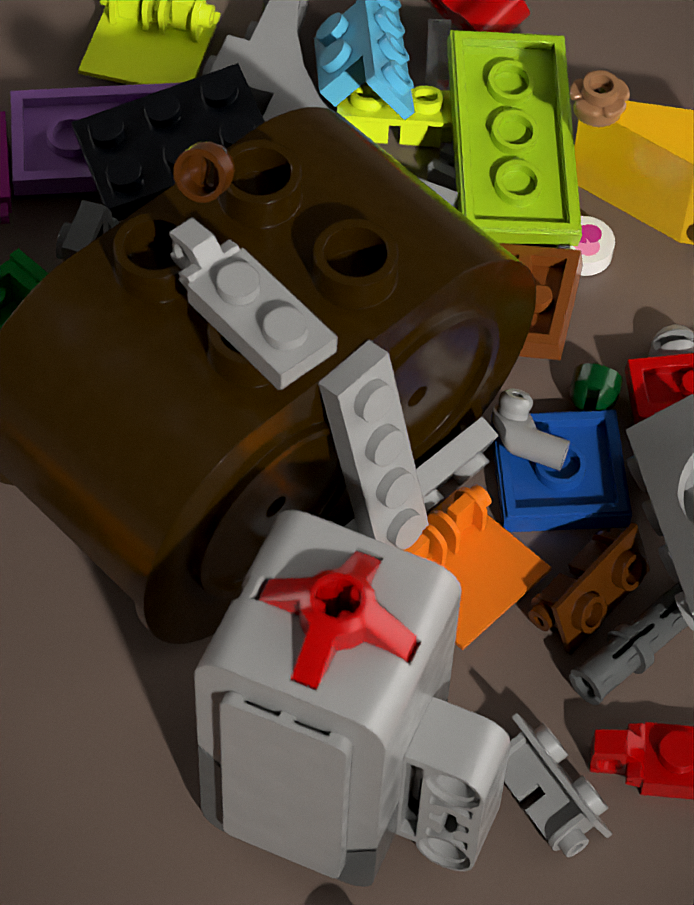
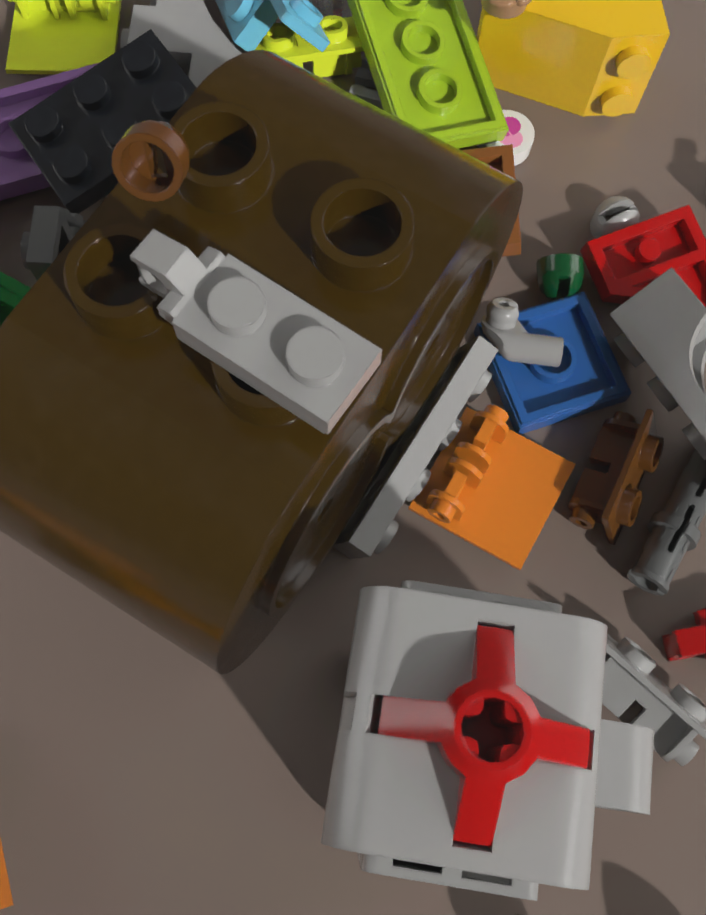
camera: 15 degrees left, 15 degrees up
light grey plate [318,340,429,550] -> none

